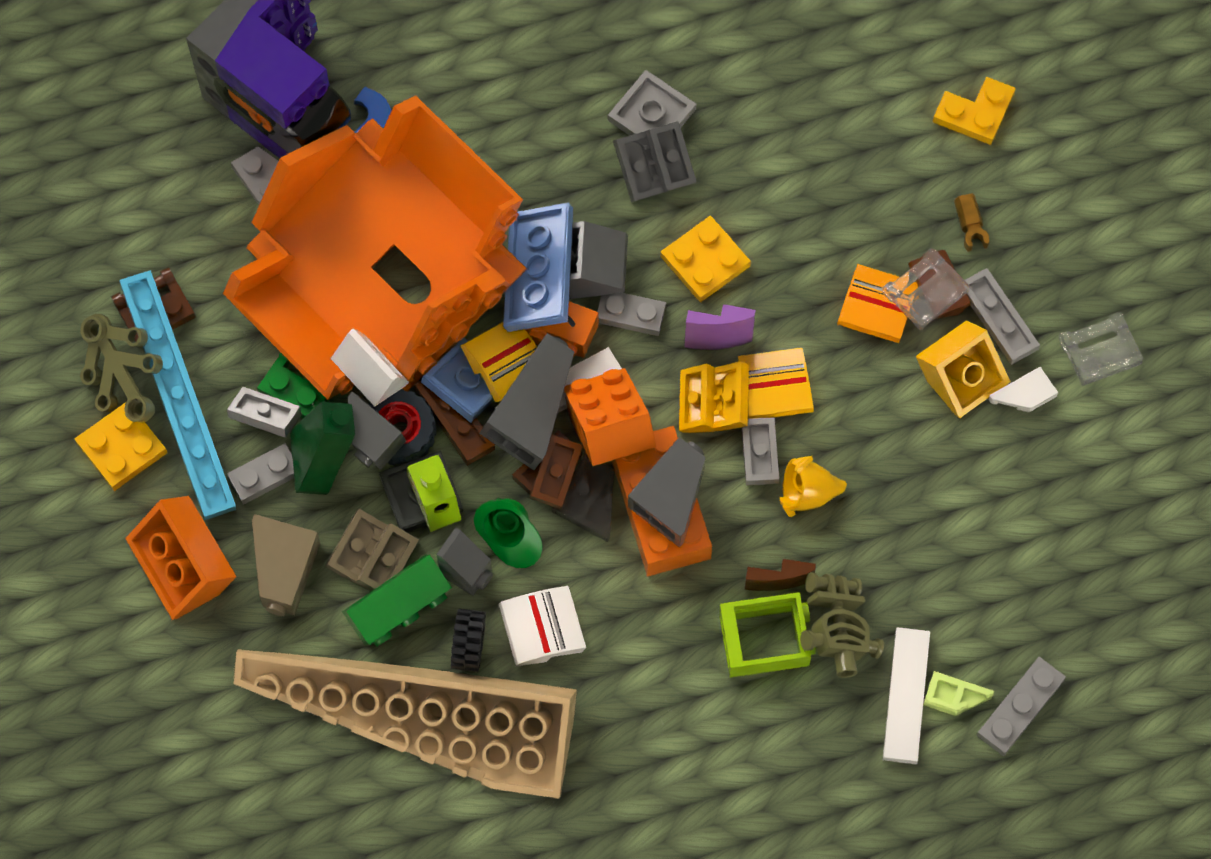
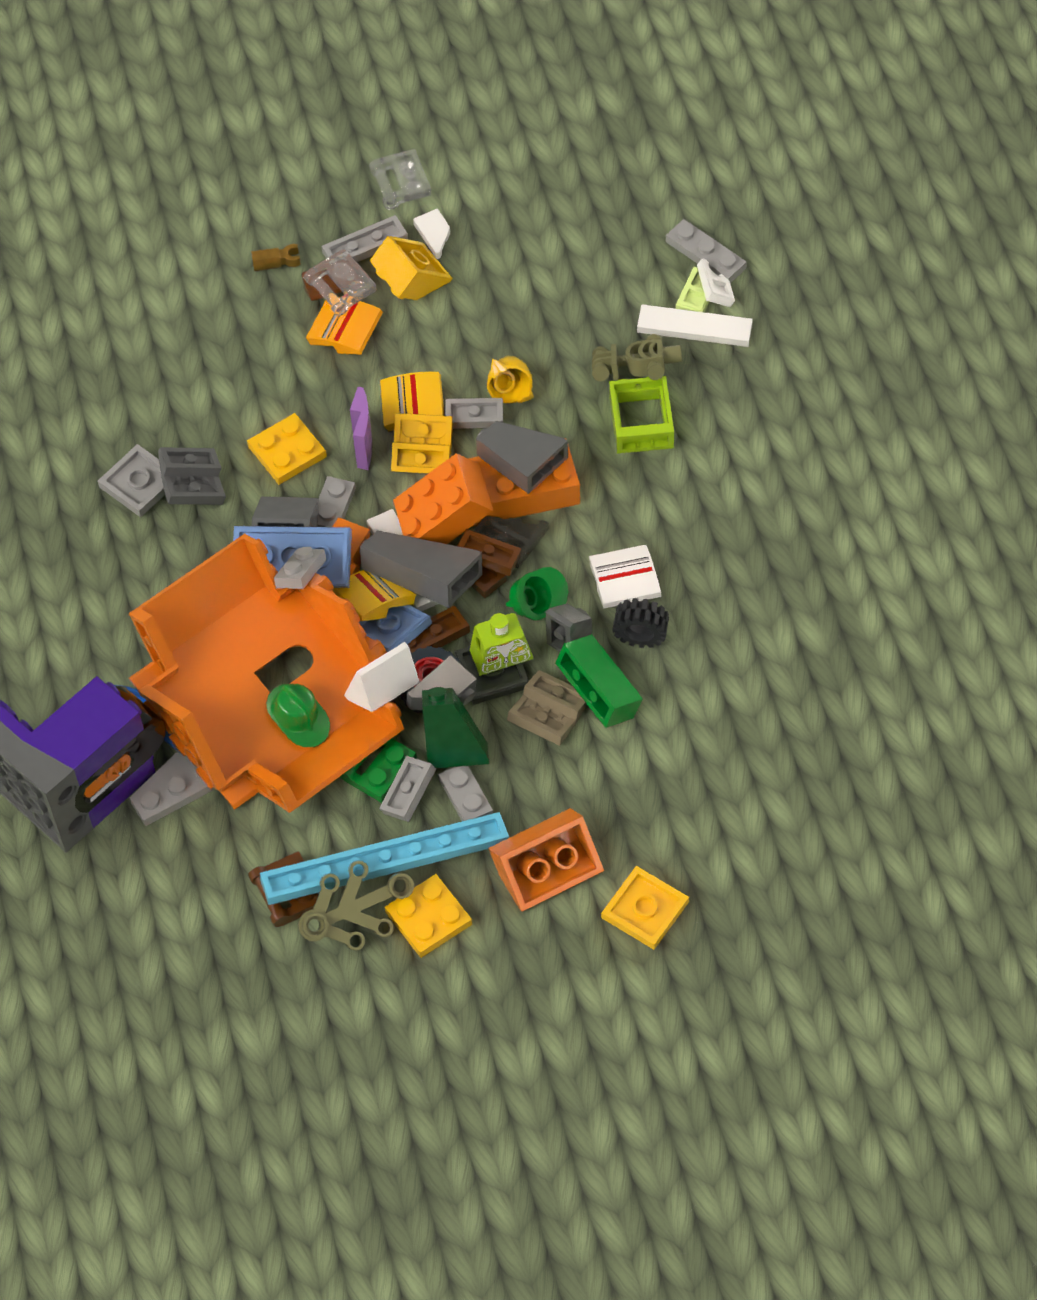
camera: 85 degrees left, 10 degrees down
tan wedge [234,650,577,799] -> none
dark tan slope [252,514,320,616] -> none
reddish brown slope [745,559,816,591] -> none
yellow plate [933,76,1016,145] -> none
none -> green piece [266,684,330,747]
none -> light grey plate [274,547,326,589]
none -> yellow plate [601,866,689,950]
none -> white tile [697,259,735,307]

